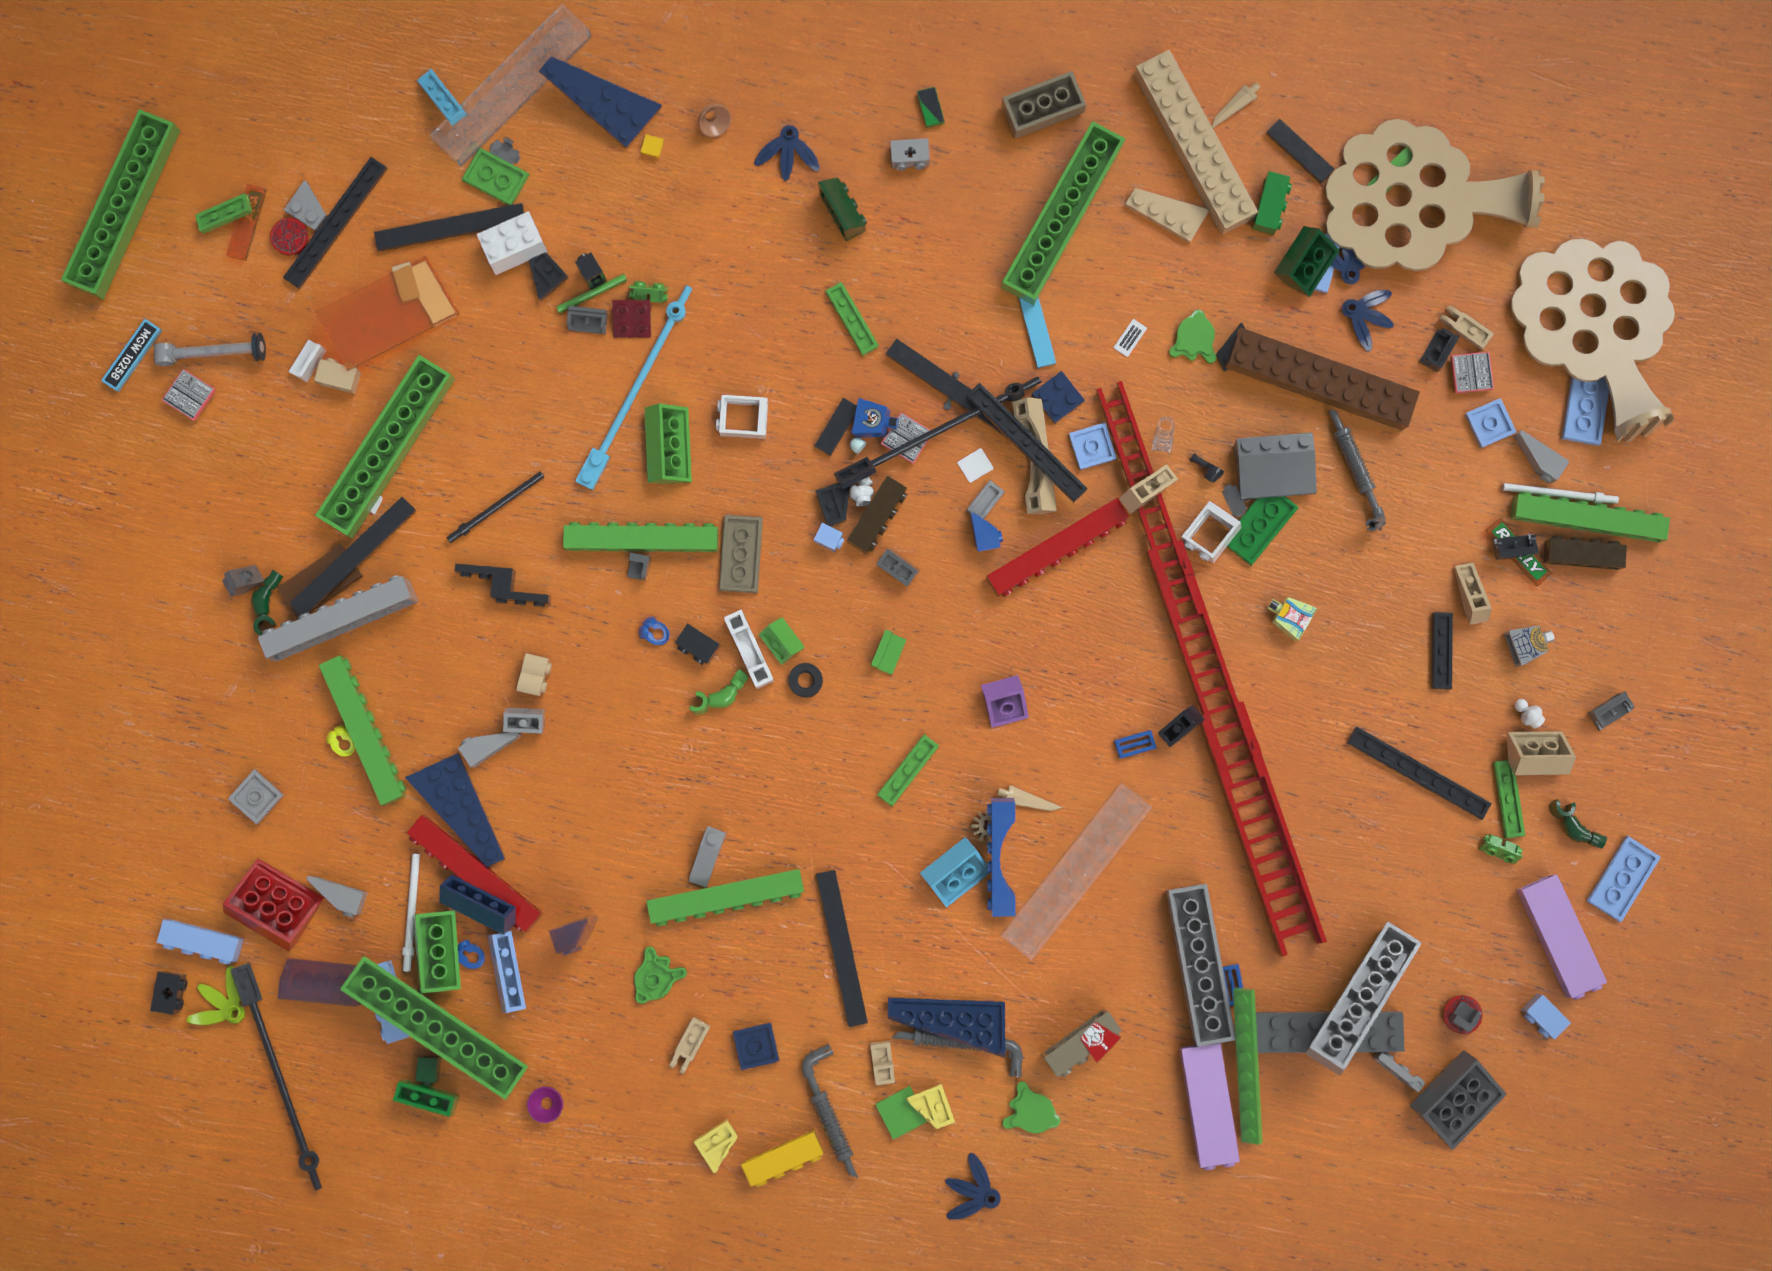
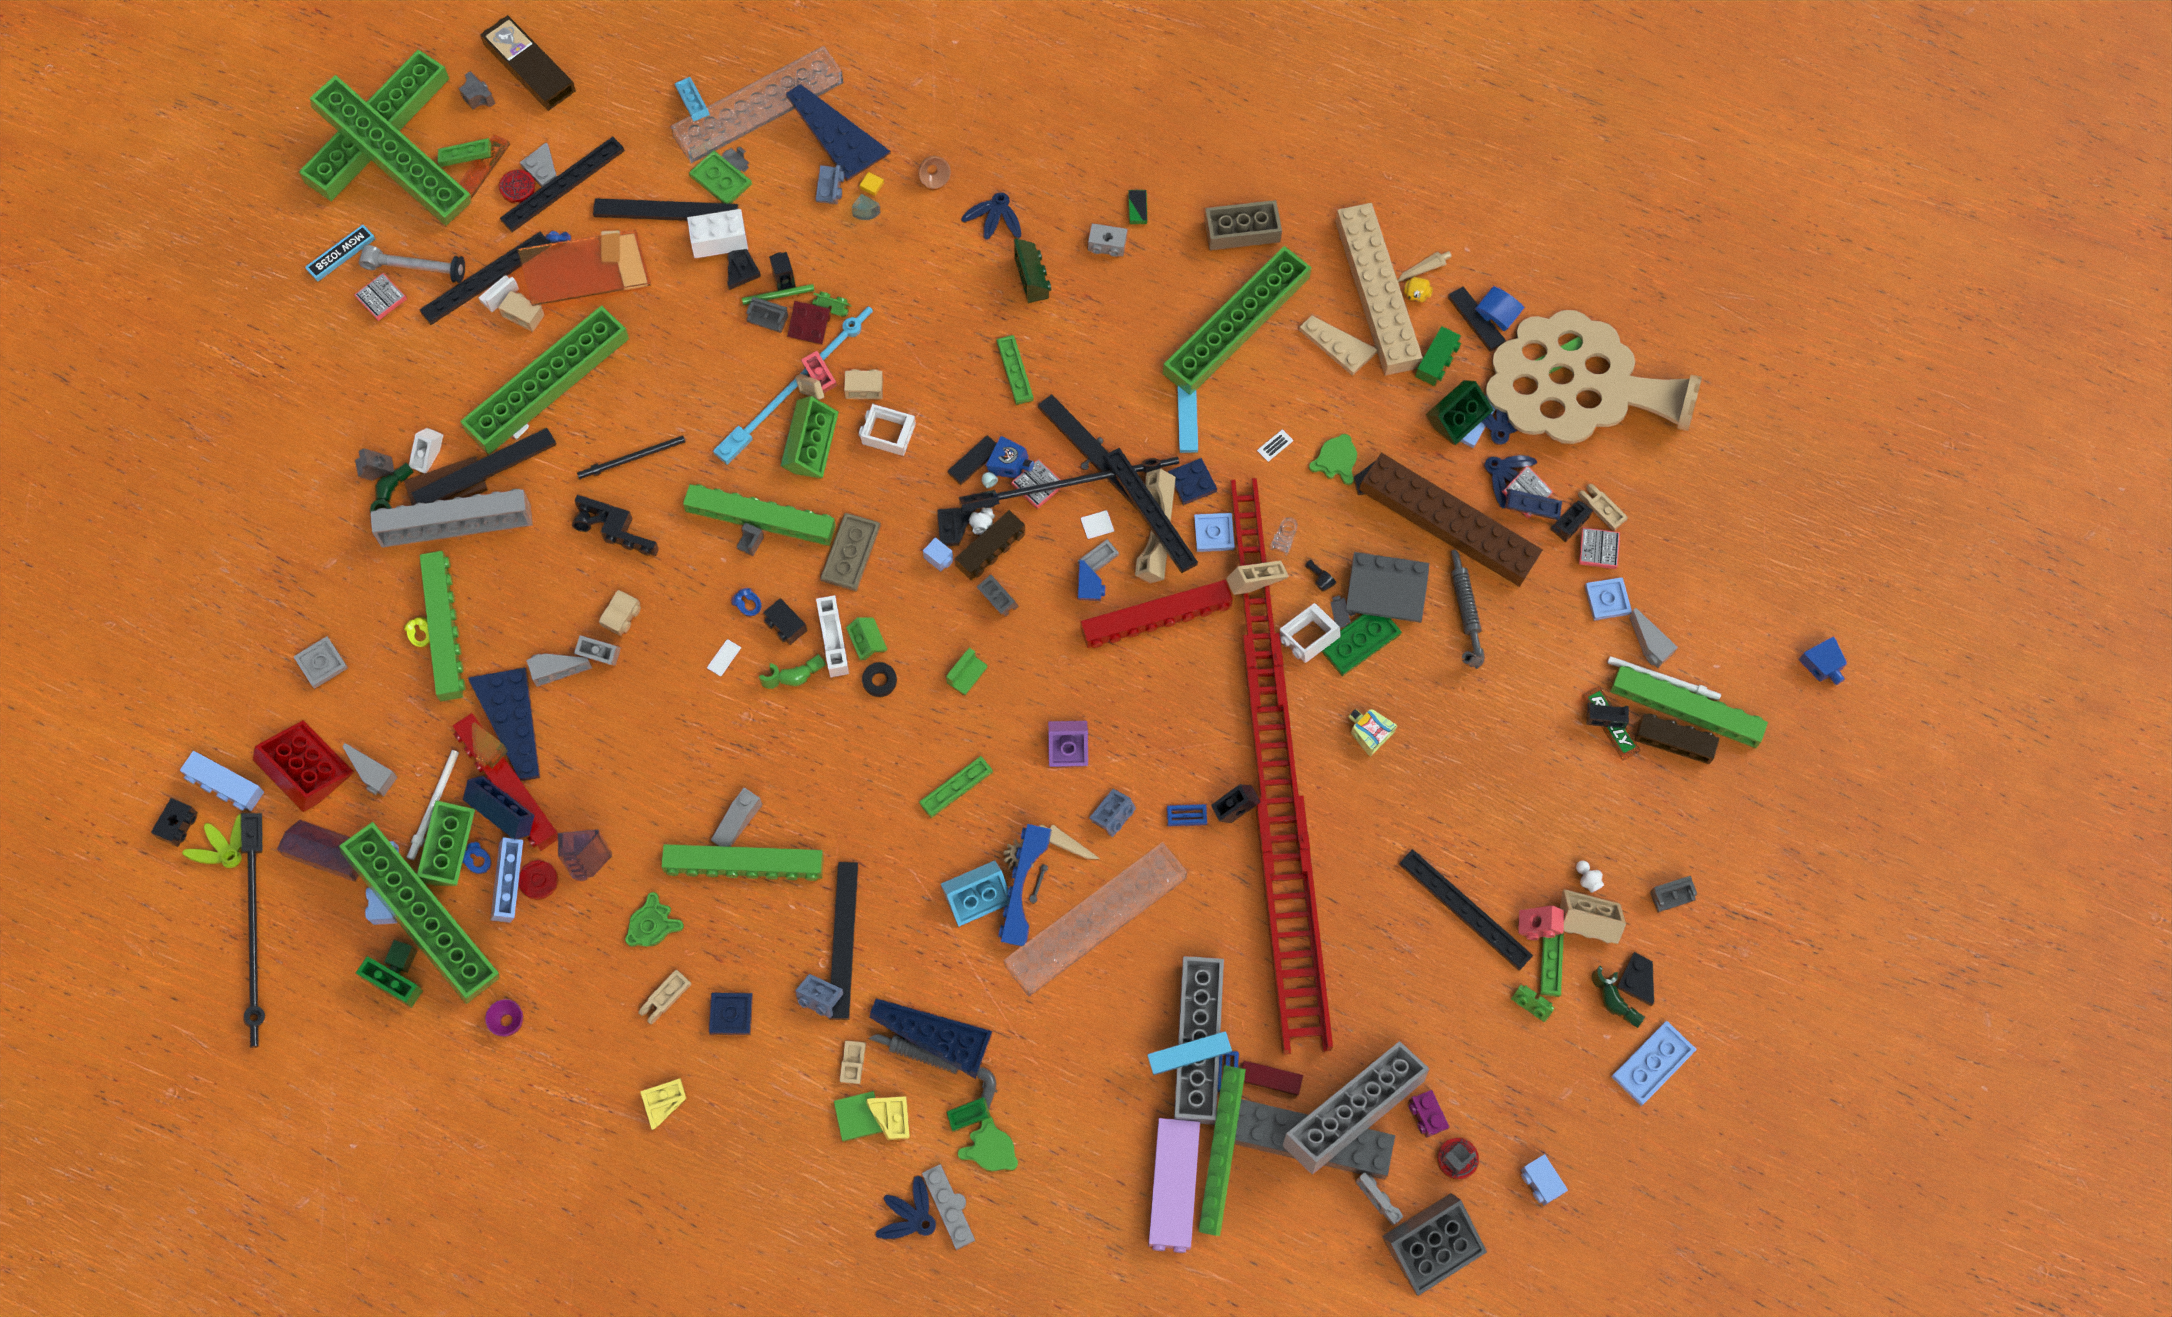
camera: 15 degrees right, 15 degrees down
yellow brick [741,1130,824,1187] -> none
dark grey piece [801,1043,859,1178] -> none
dark tan brick [1041,1009,1122,1077] -> none
red sticker [1080,1022,1121,1063] -> none
black tile [1431,612,1453,690] -> none
tan slope [1454,563,1492,625] -> none
torso [1504,626,1555,667] -> none
tan piece [1511,239,1675,442] -> none
lavender brick [1517,874,1607,1000] -> none
light blue tile [1561,376,1609,446] -> none
none -> bright green brick [310,75,471,226]
none -> white slope [409,428,443,474]
none -> black tile [419,231,552,325]
none -> flat silver brick [459,71,495,109]
none -> clear yellow slope [472,722,508,768]
none -> dark brown brick [480,15,576,111]
none -> red tile [518,860,559,900]
none -> blue piece [546,231,571,244]
none -> black bar [572,511,606,532]
none -> white sticker [707,639,742,676]
none -> tan tile [795,374,824,400]
none -> sand blue bracket [796,974,843,1018]
none -> coral brick [801,351,837,393]
none -> sand blue bracket [816,165,845,205]
none -> tan brick [844,369,883,399]
none -> clear light blue brick [852,194,881,220]
none -> light grey hinge [922,1164,975,1250]
none -> green tile [947,1097,991,1132]
none -> dark grey hinge [1029,864,1048,904]
none -> sand blue bracket [1089,789,1136,837]
none -> medium azure tile [1147,1031,1232,1075]
none -> dark red tile [1242,1061,1303,1096]
none -> yellow head [1405,277,1433,302]
none -> magenta bracket [1408,1090,1450,1138]
none -> blue slope [1475,286,1525,331]
none -> light grey tile [1502,465,1553,518]
none -> dark blue tile [1505,489,1562,520]
none -> coral brick [1519,905,1564,940]
none -> black wing [1617,952,1654,1006]
none -> blue torso [1799,636,1847,686]

